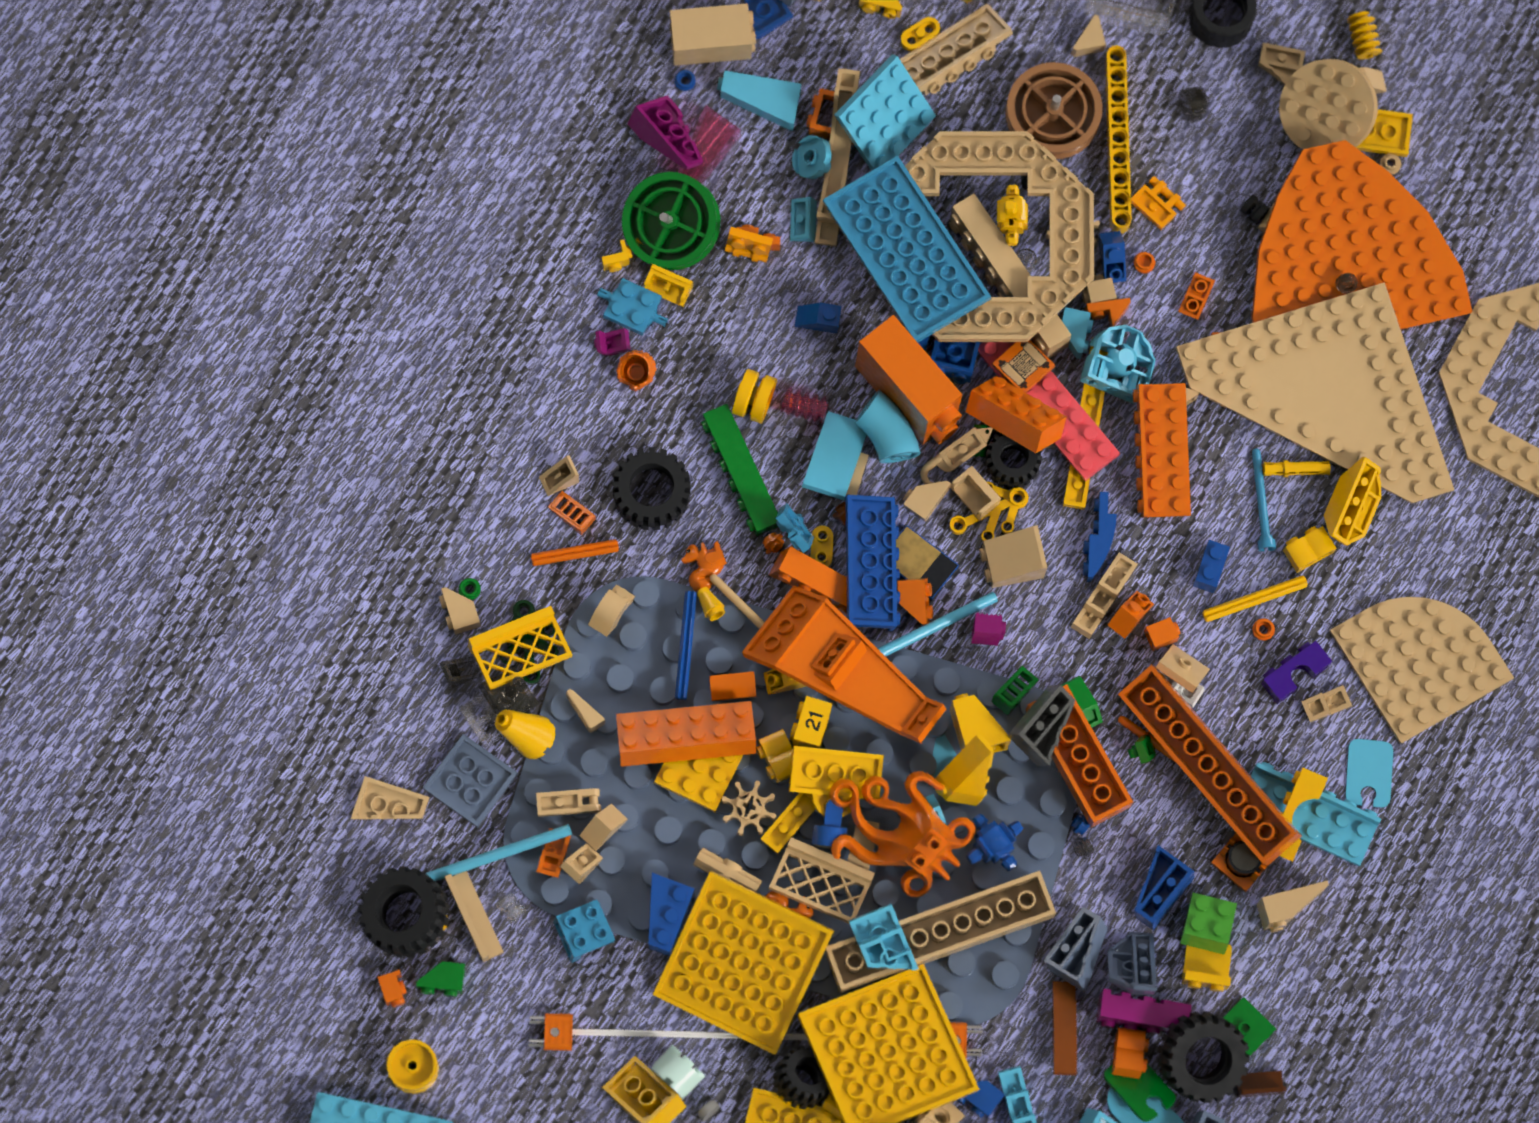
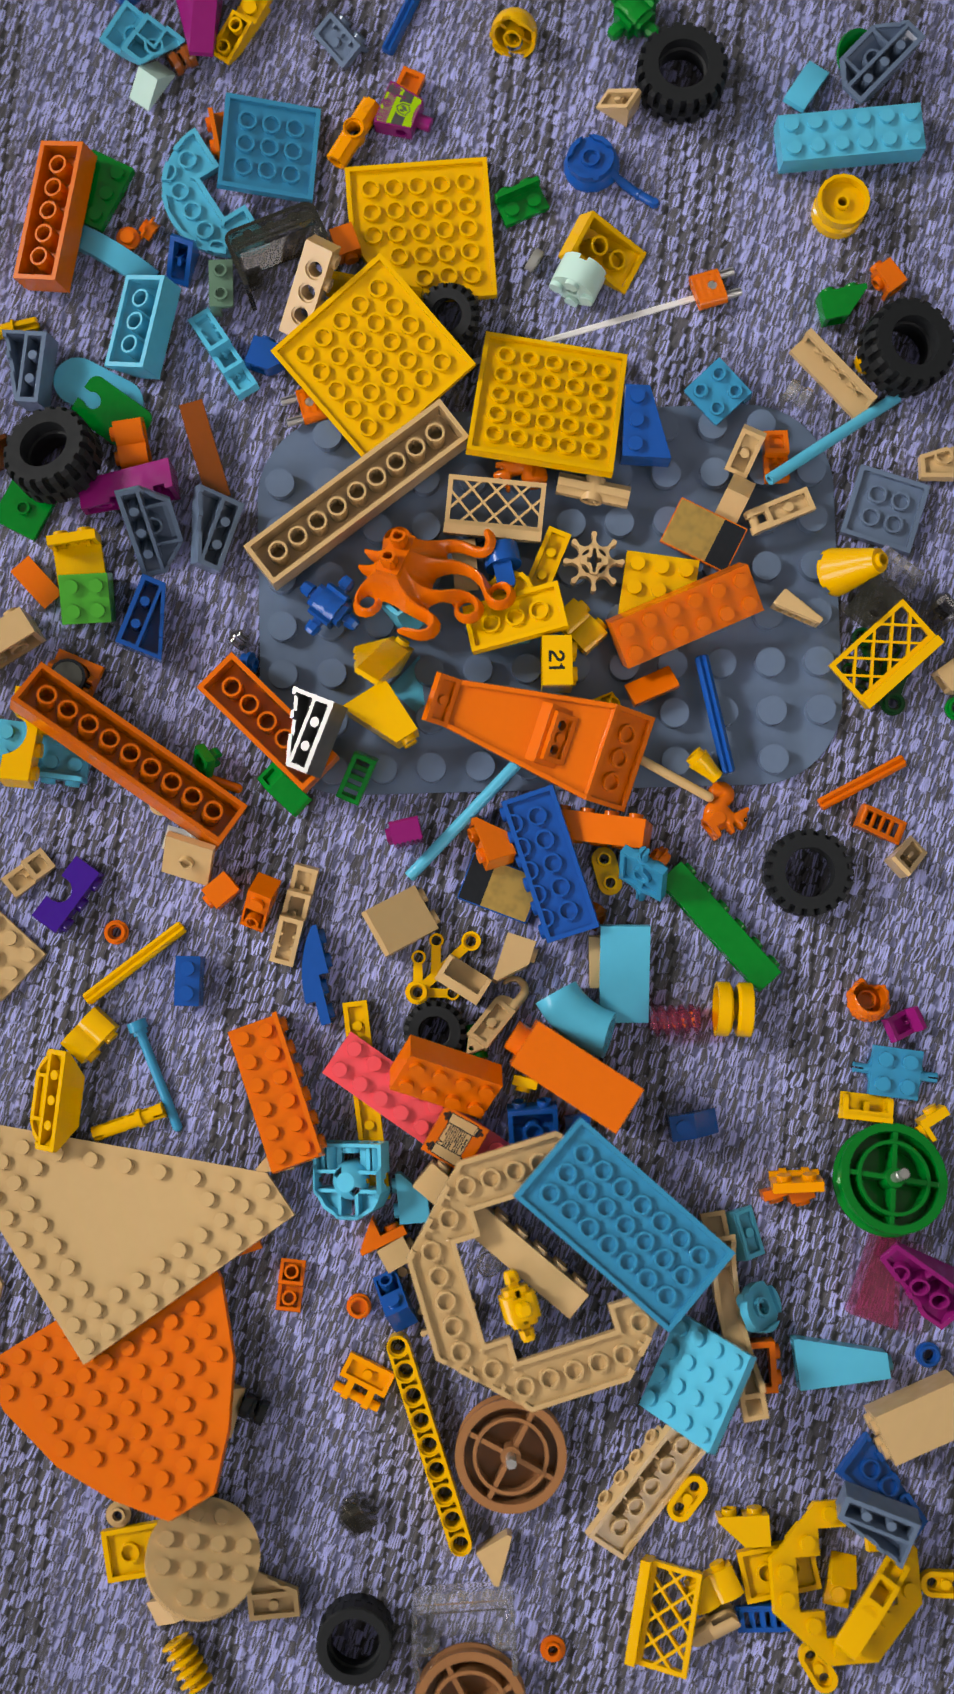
camera: 170 degrees right, 10 degrees up
tan brick [588,584,635,637] -> none
medium azure slope [849,903,918,970] -> none
clear smoke plate [1335,273,1358,294] -> none
none -> orange slope [10,555,60,609]
none -> pearl gold tile [660,497,748,571]

